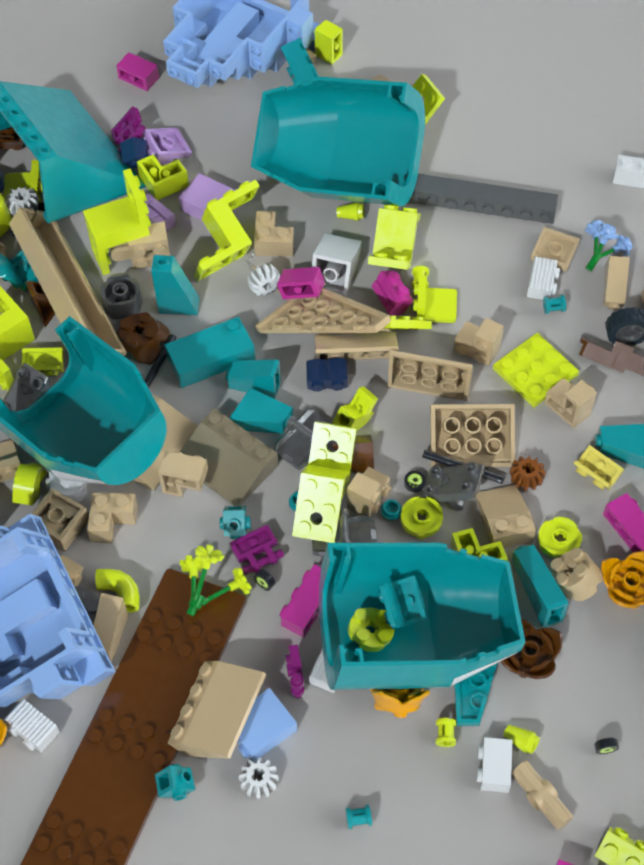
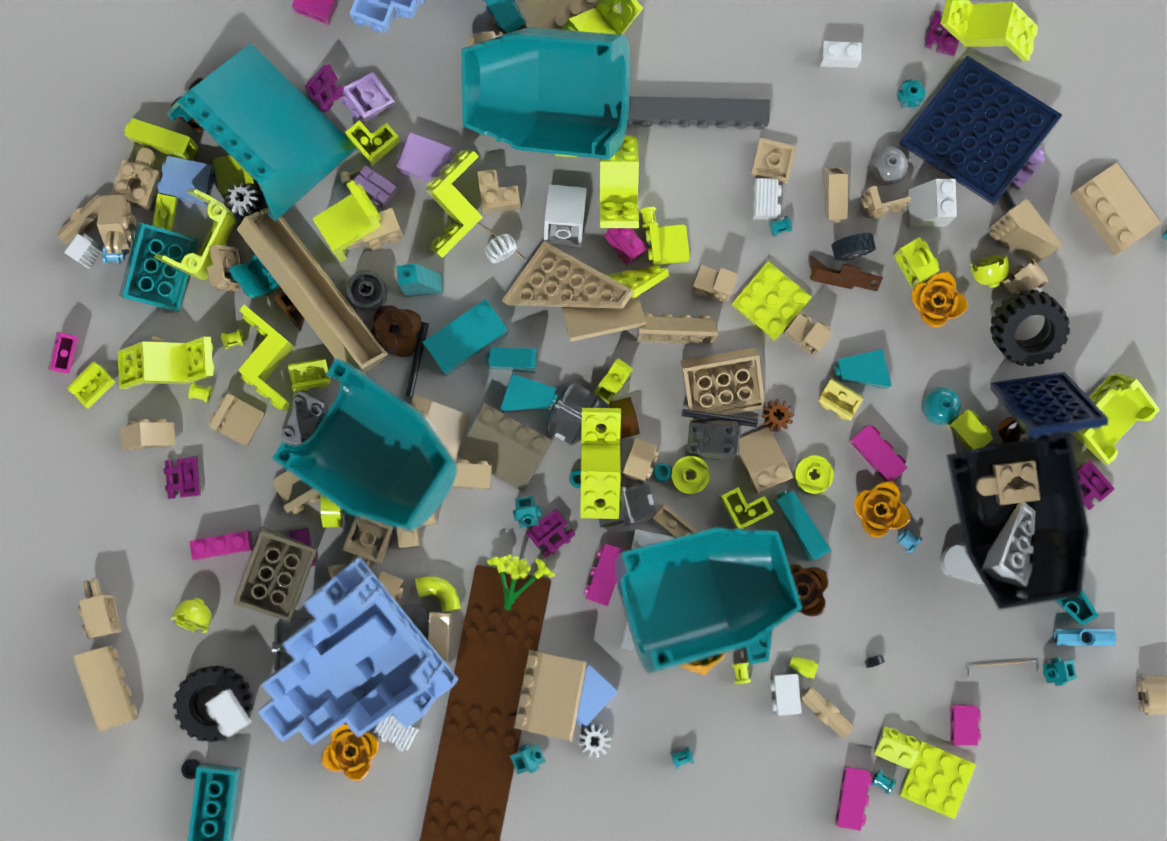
camera: 15 degrees left, 25 degrees up
dark blue brick [120,137,148,168] -> none
black tile [253,569,275,591] -> none
dark pink brick [277,267,325,299] -> none
magenta plate [285,644,304,698] -> none
dark blue brick [306,358,348,392] -> none
neon yellow plate [348,608,394,652] -> none
teal bracket [378,576,428,629] -> none
tile [404,471,425,493] -> none
tan brick [550,548,603,601] -> none
light blue plant [585,220,633,272] -> none

